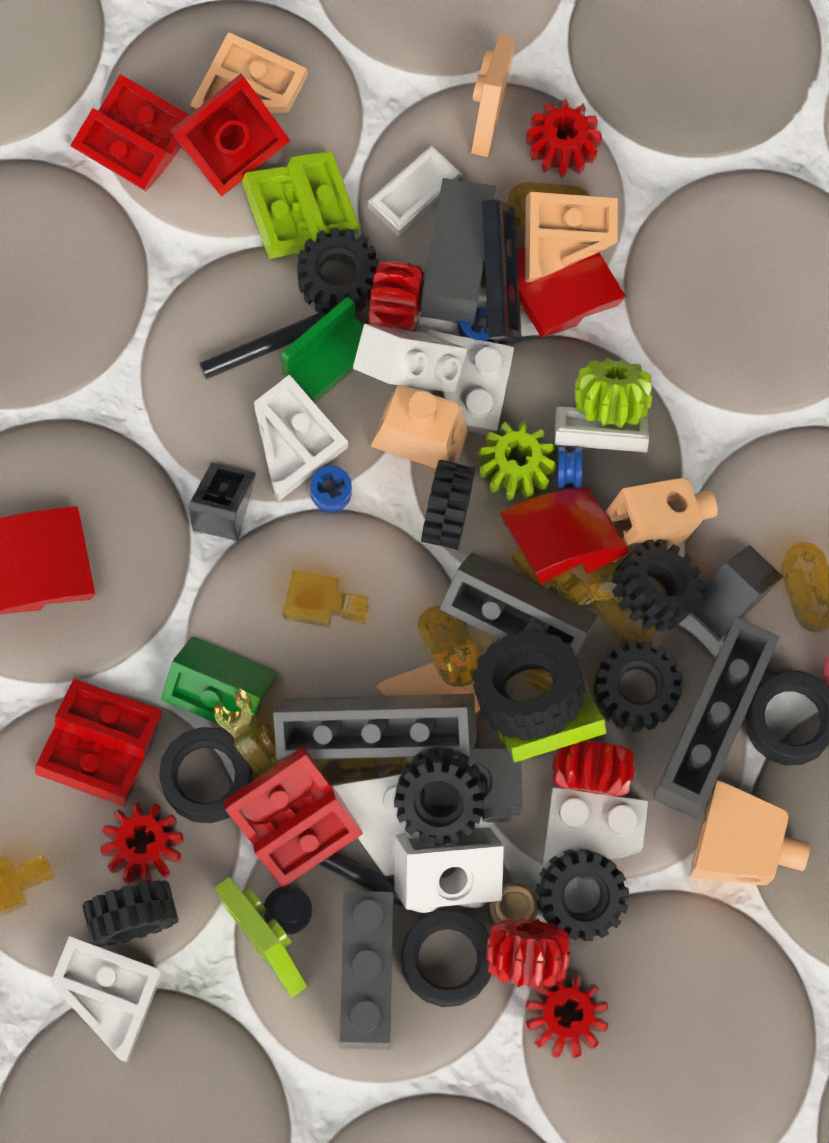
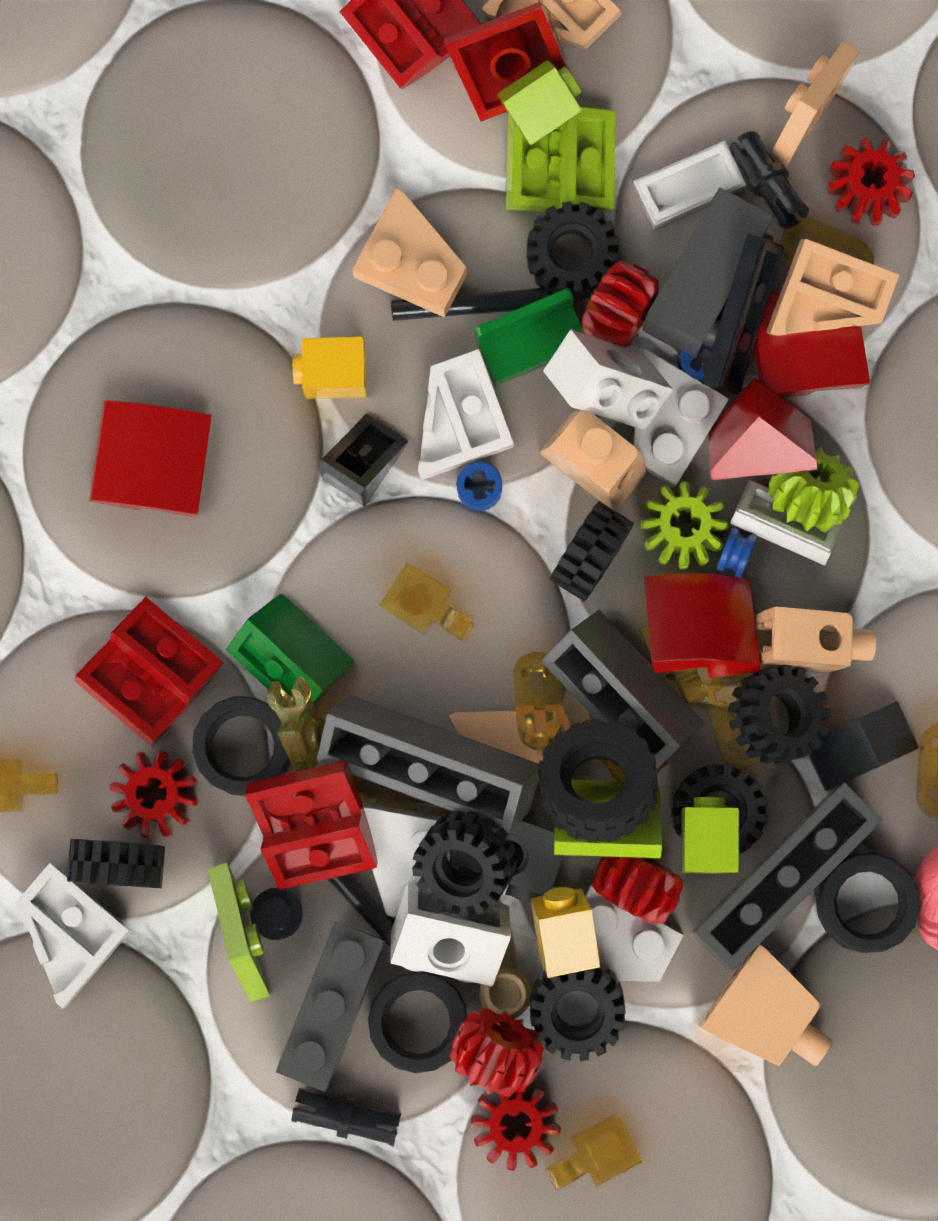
camera: 30 degrees right, 10 degrees up
none -> black pin [291,1088,402,1147]
none -> yellow brick [292,337,367,399]
none -> light nougat wing [352,188,467,318]
none -> lime brick [497,60,582,145]
none -> brick [530,887,600,978]
none -> clear yellow plate [545,1113,643,1190]
none -> lime brick [681,797,739,874]
none -> slope [709,378,817,480]
none -> black pin [730,131,809,229]

